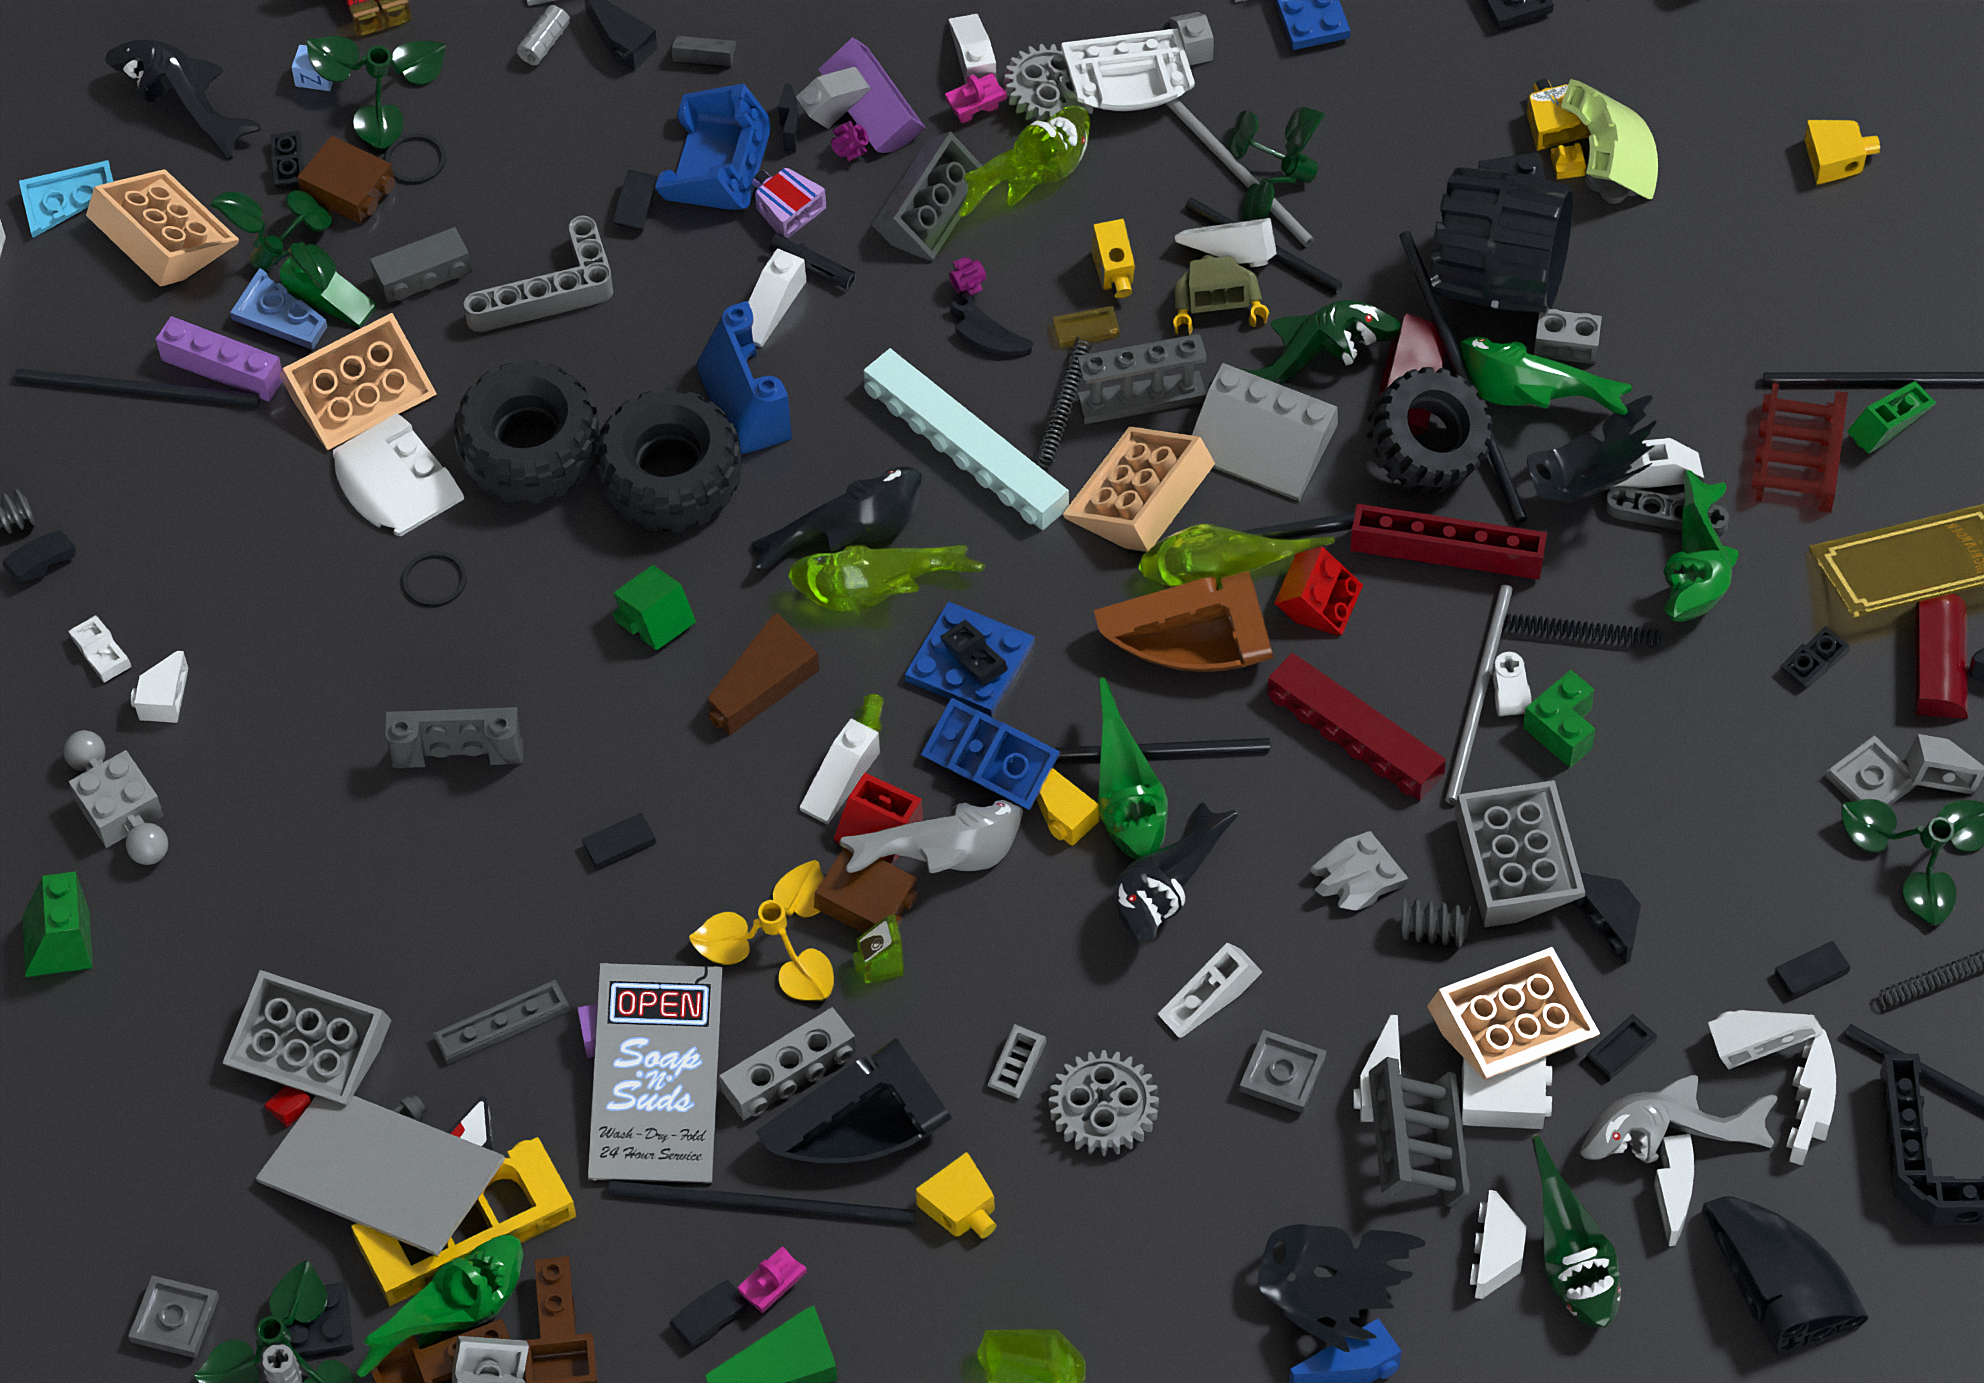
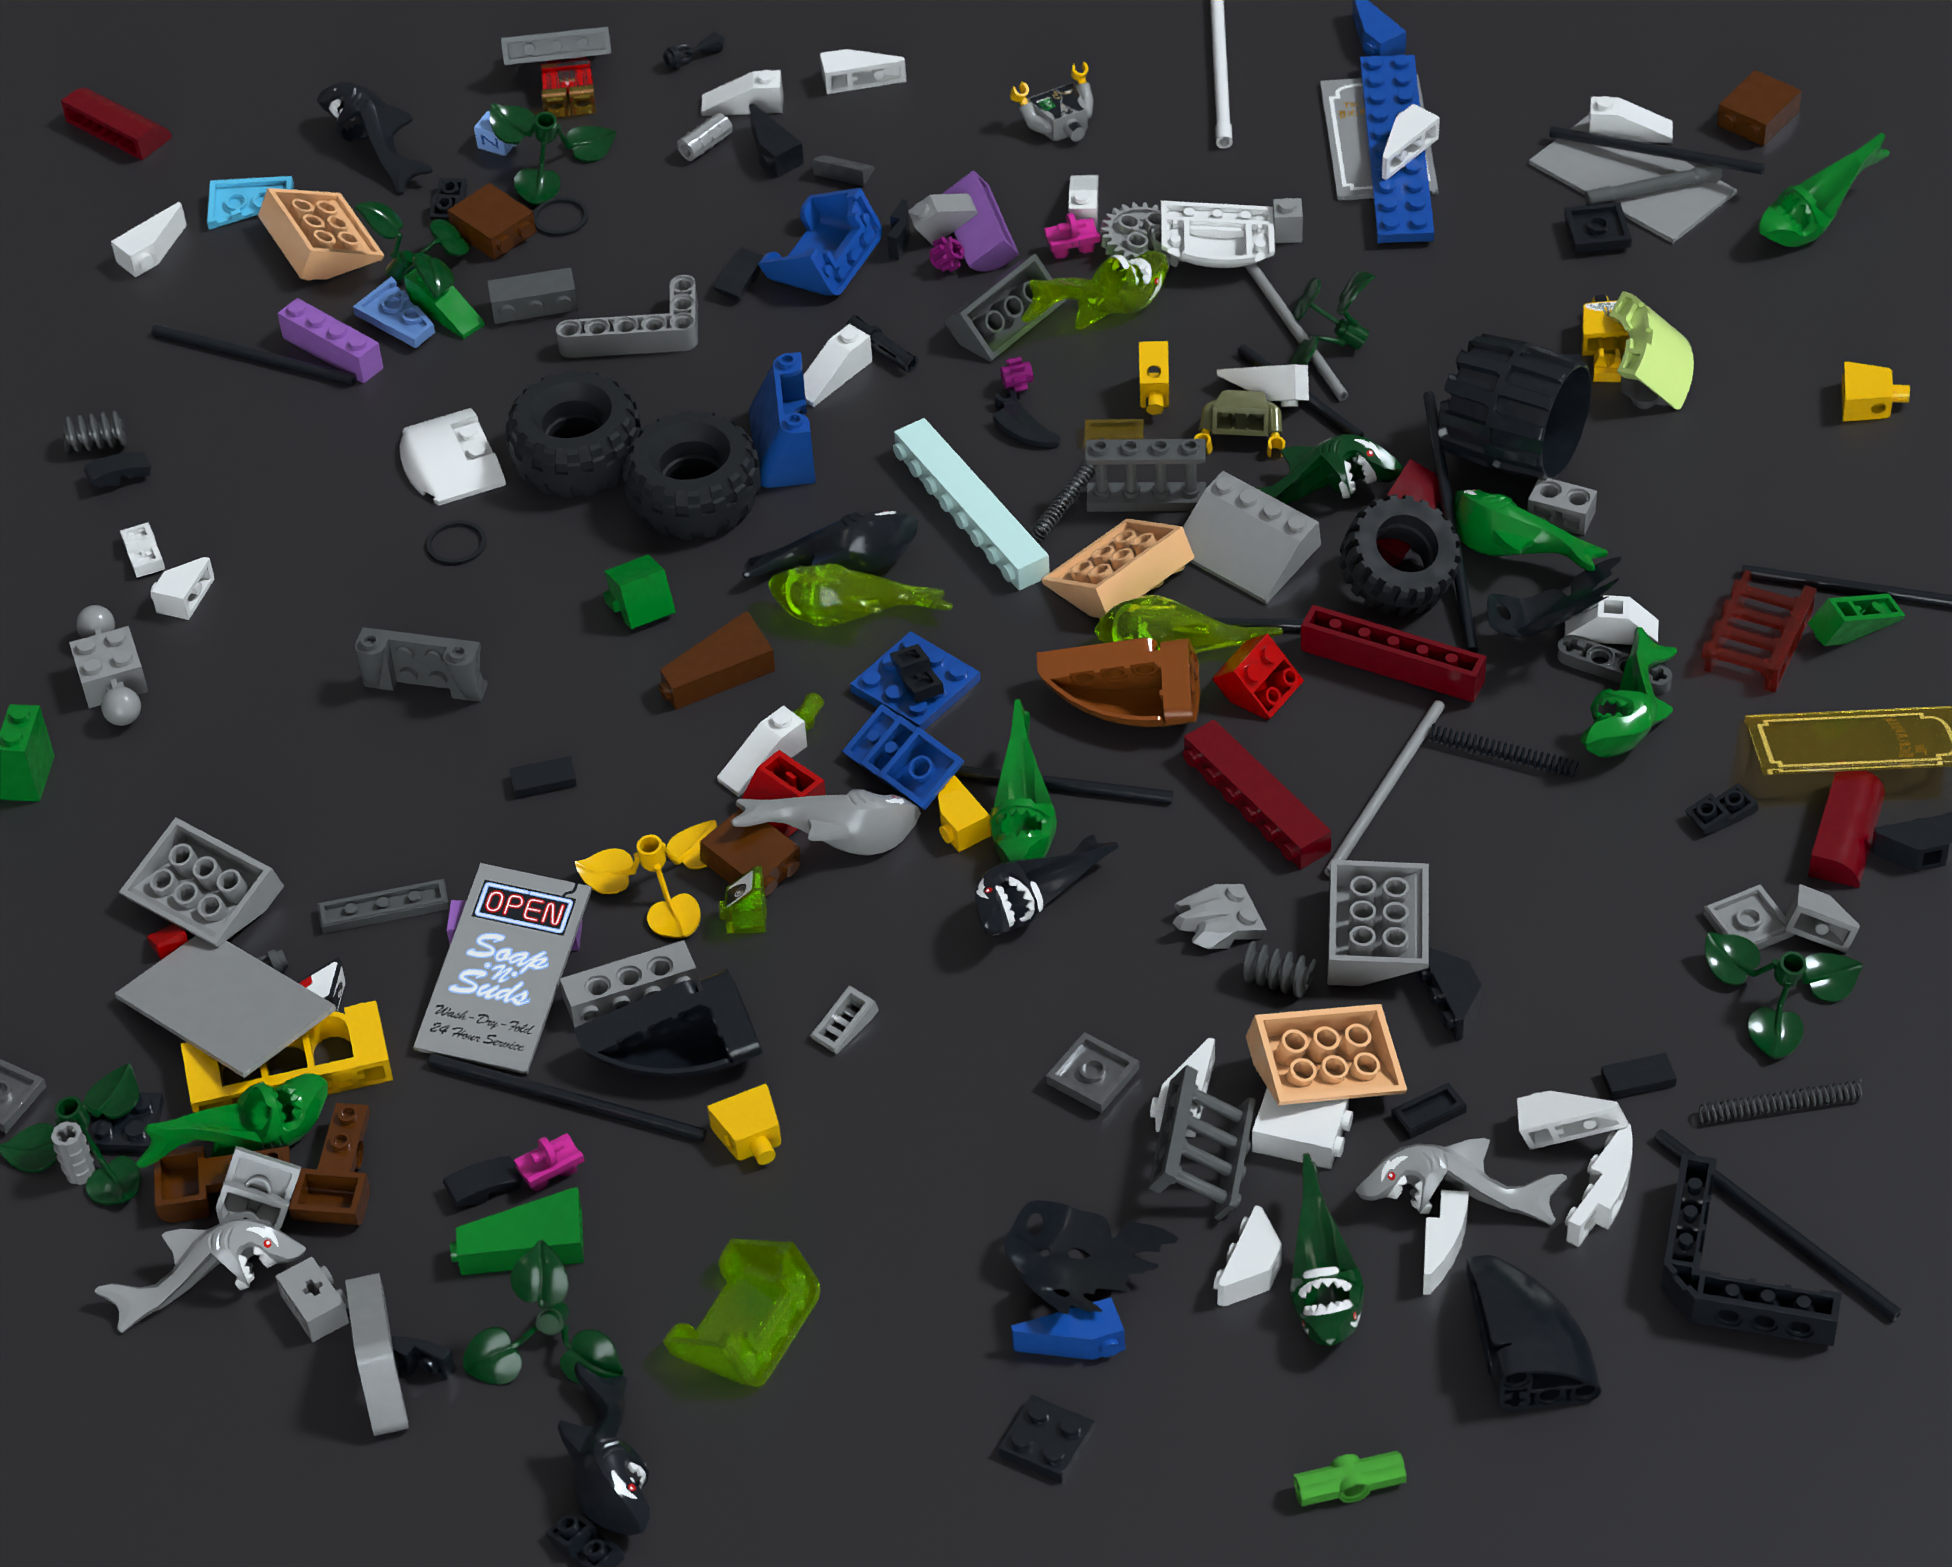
camera: 15 degrees right, 10 degrees down
light nougat slope [279,313,437,451] -> none
lavender torso [752,168,826,238] -> none
light grey gear [1049,1050,1159,1156] -> none
white slope [1158,943,1262,1038] -> none
white piece [1493,652,1531,716] -> none
green brick [1523,670,1595,768] -> none

